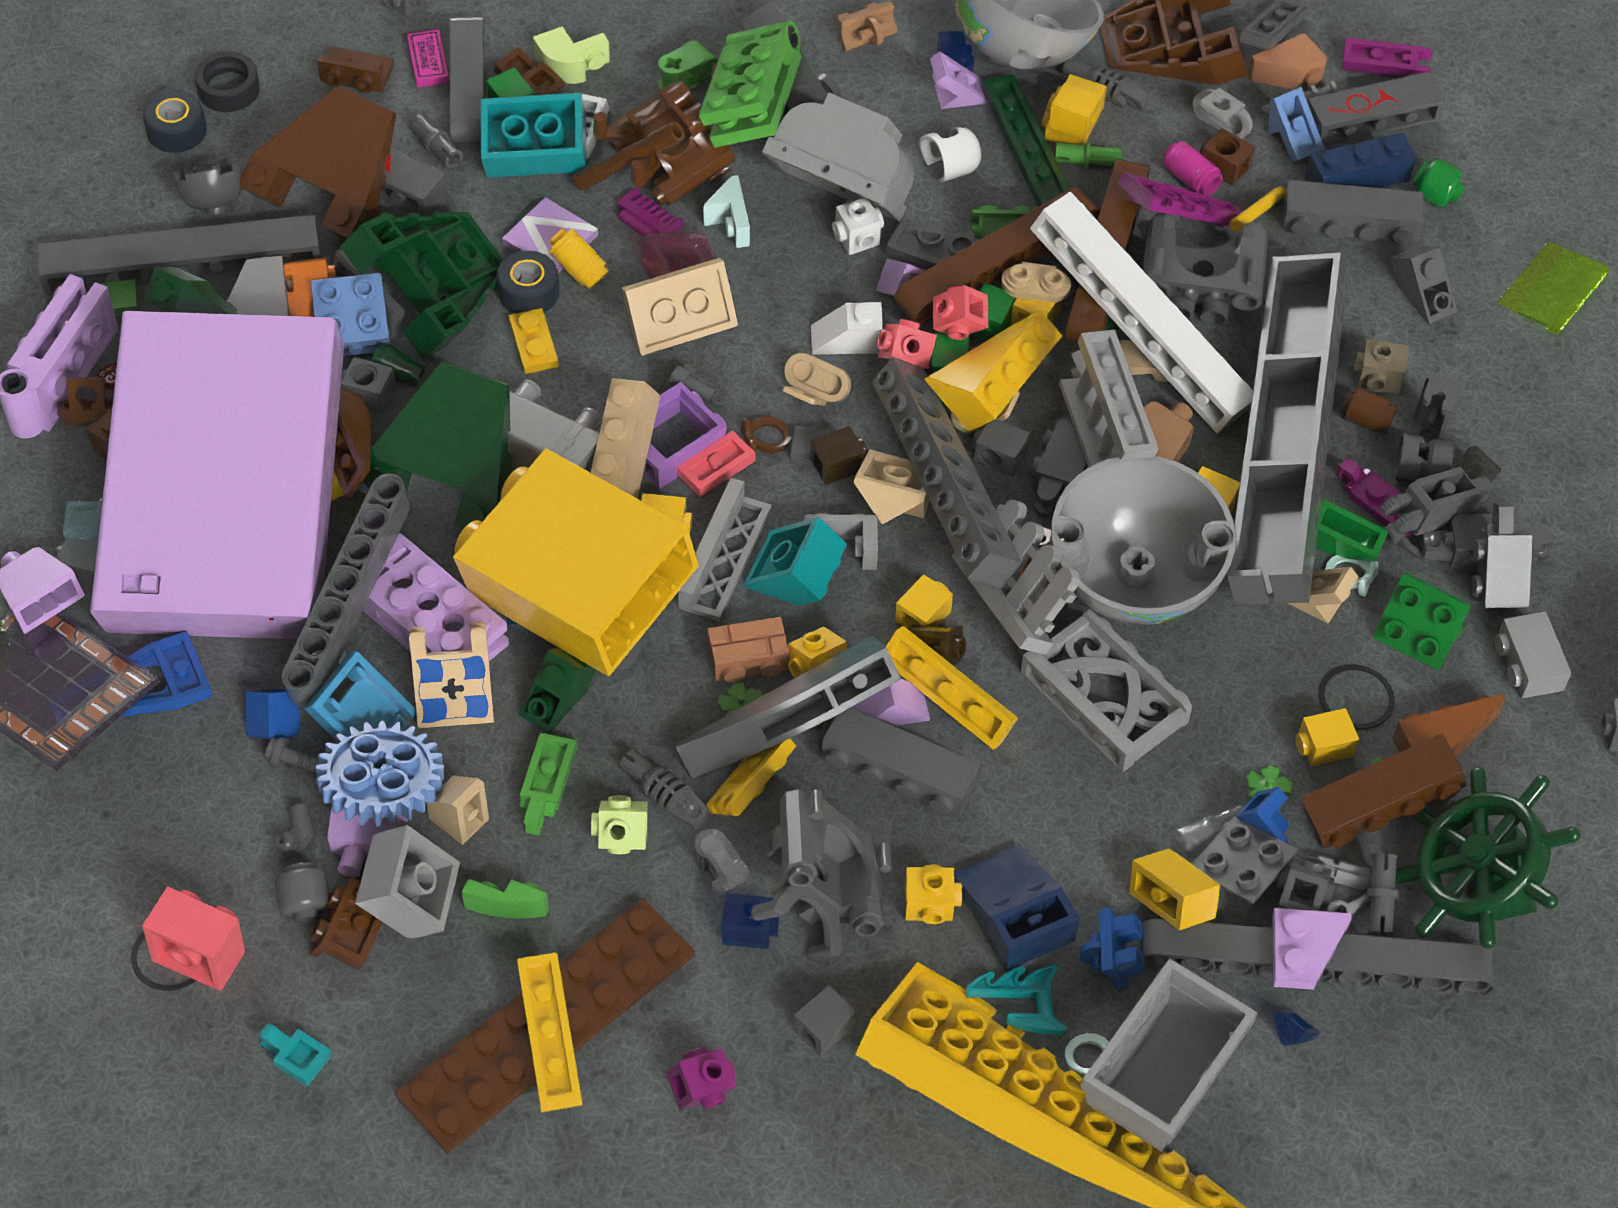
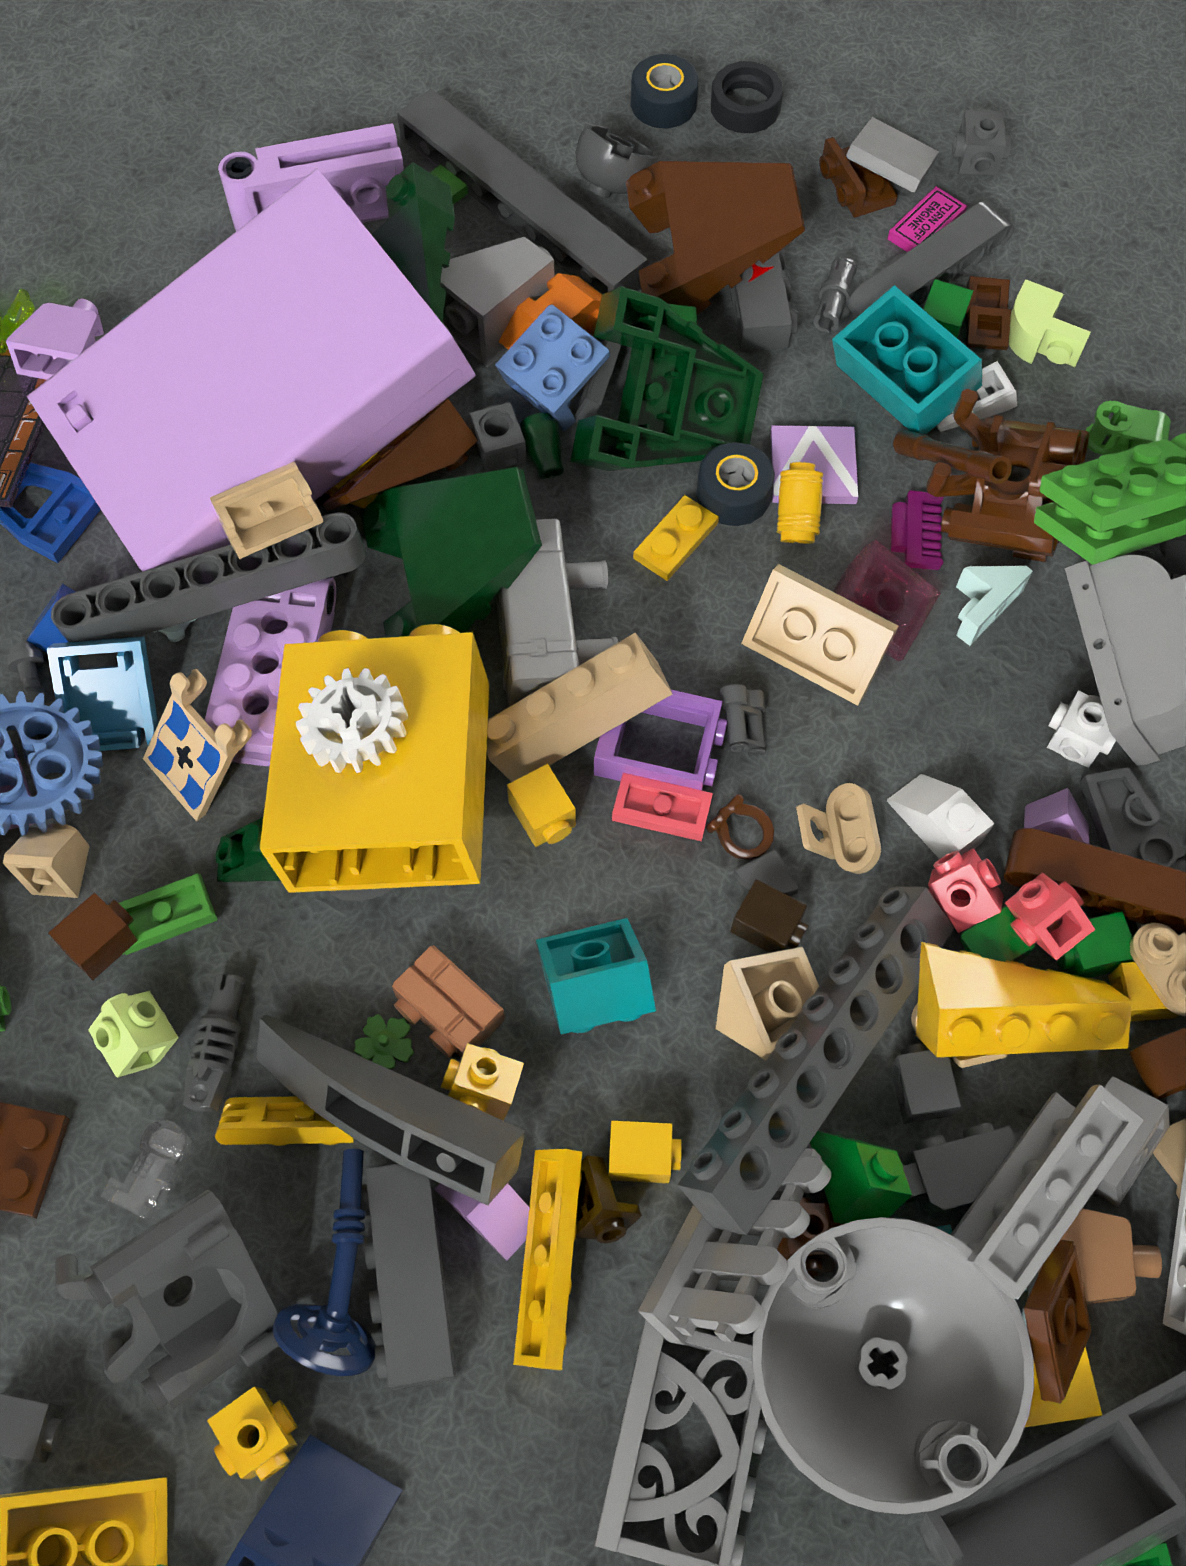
camera: 55 degrees right, 10 degrees up
light grey fence [678,478,771,622] -> none
clear blue brick [721,893,780,949] -> none
light grey bracket [804,513,878,570] -> none
none -> reddish brown brick [48,892,138,981]
none -> tan hinge [210,462,324,559]
none -> dark blue dish [273,1149,376,1376]
none -> white gear [296,668,409,773]
none -> green slope [810,1131,912,1224]
none -> light grey tile [846,117,939,192]
none -> reddish brown tile [1024,1240,1091,1403]

